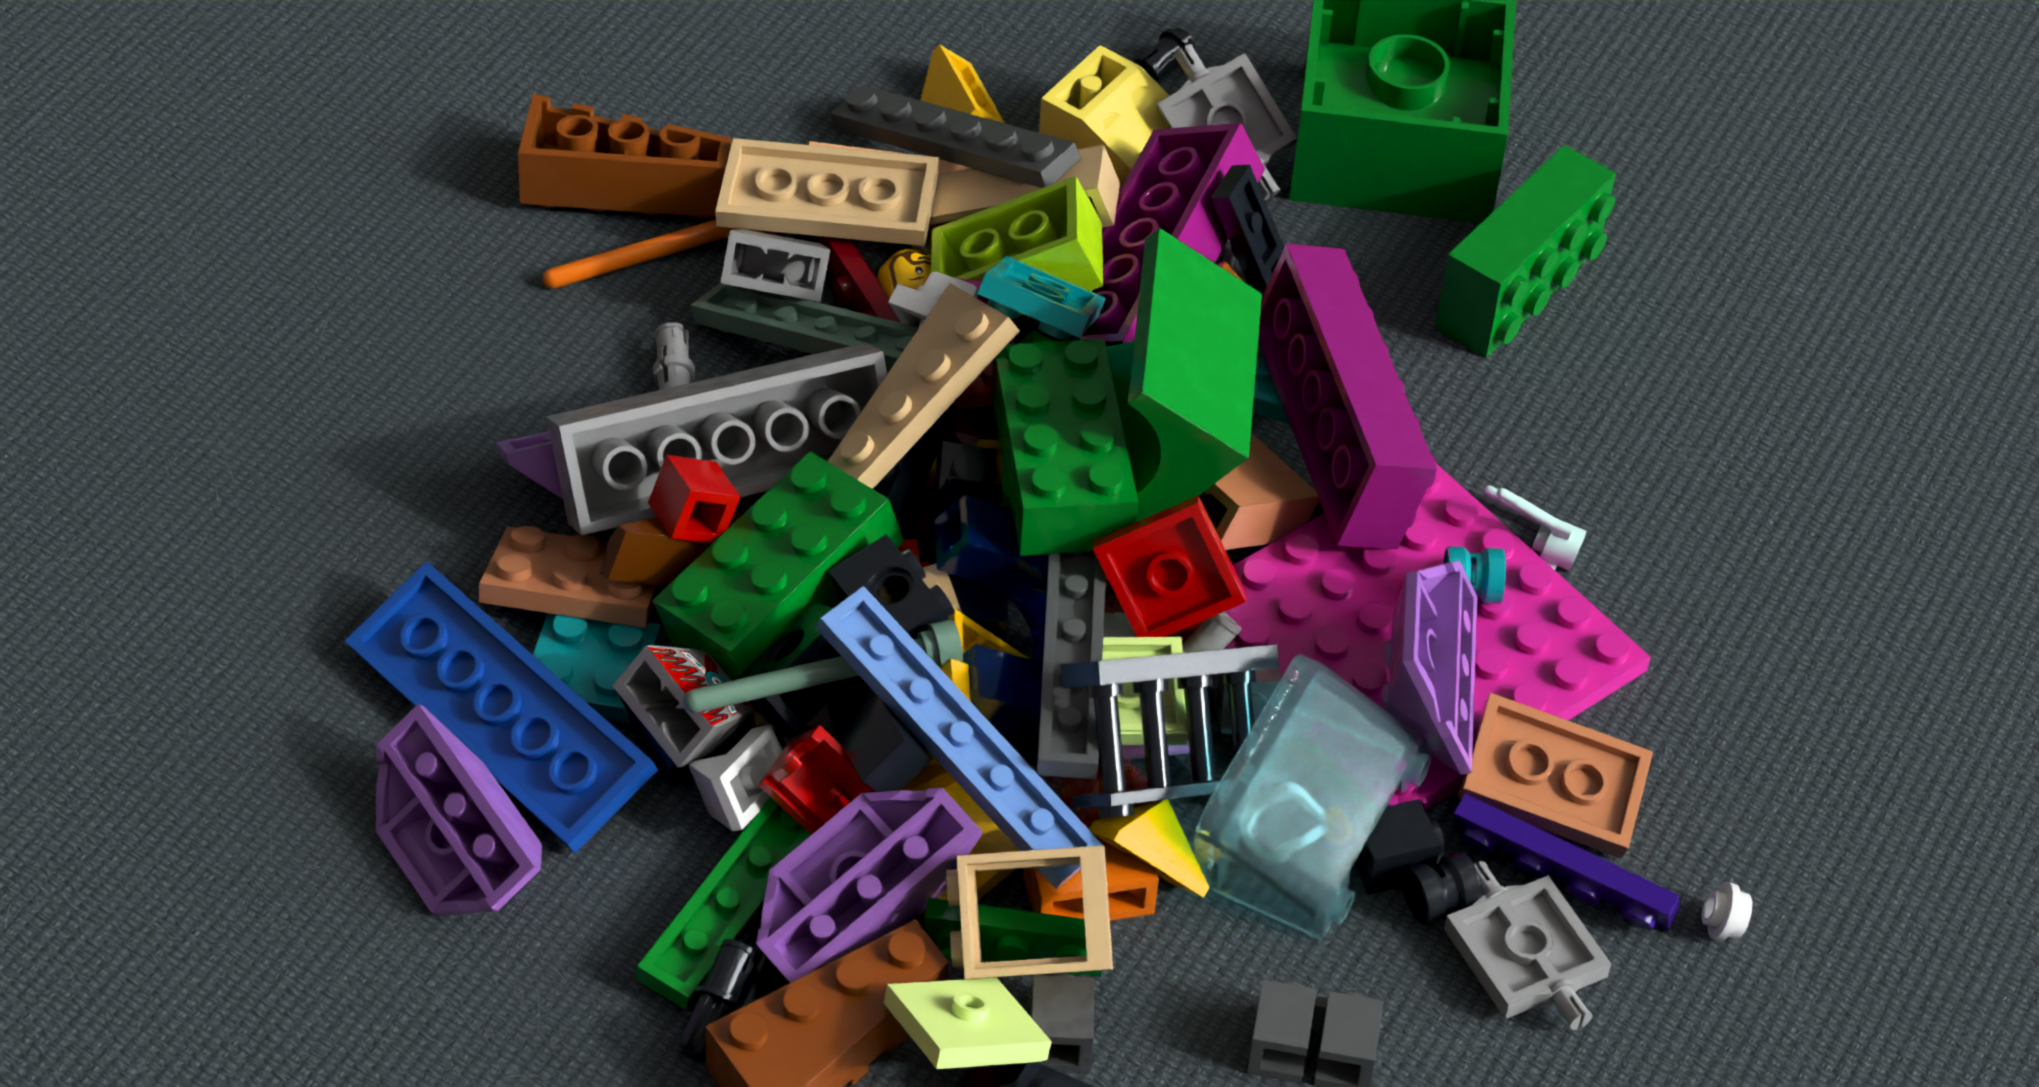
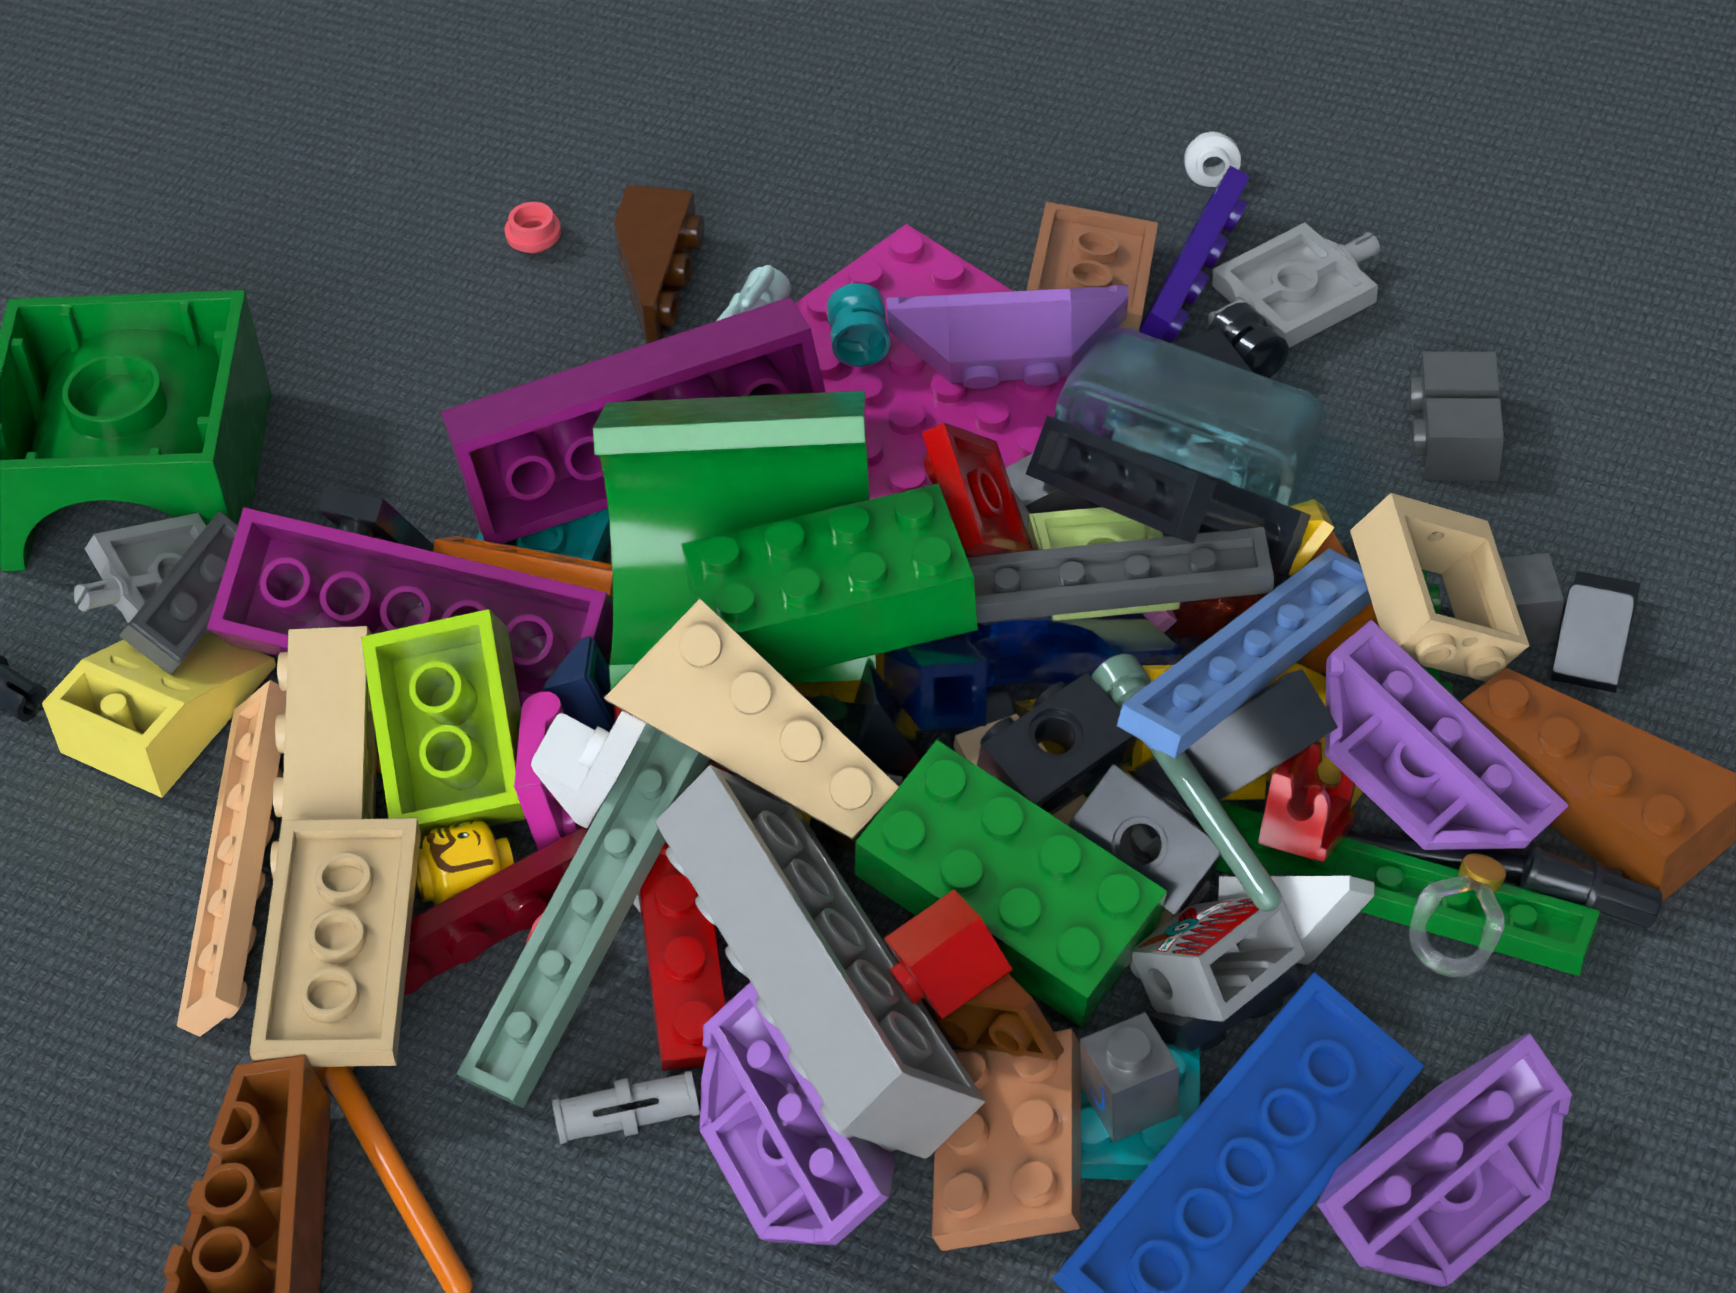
camera: 90 degrees left, 0 degrees up
light grey torso [720,229,830,302] -> none
dark grey plate [830,85,1081,188] -> none
yellowish green plate [883,977,1052,1069] -> none
yellow slope [920,44,1005,123] -> none
teal plate [977,256,1106,341] -> none
green brick [1434,145,1616,358] -> none
none -> dark grey tile [119,511,238,675]
none -> coral plate [505,202,561,253]
none -> reddish brown slope [614,185,704,344]
none -> flat silver brick [1080,1013,1179,1142]
none -> clear piece [1409,854,1506,977]

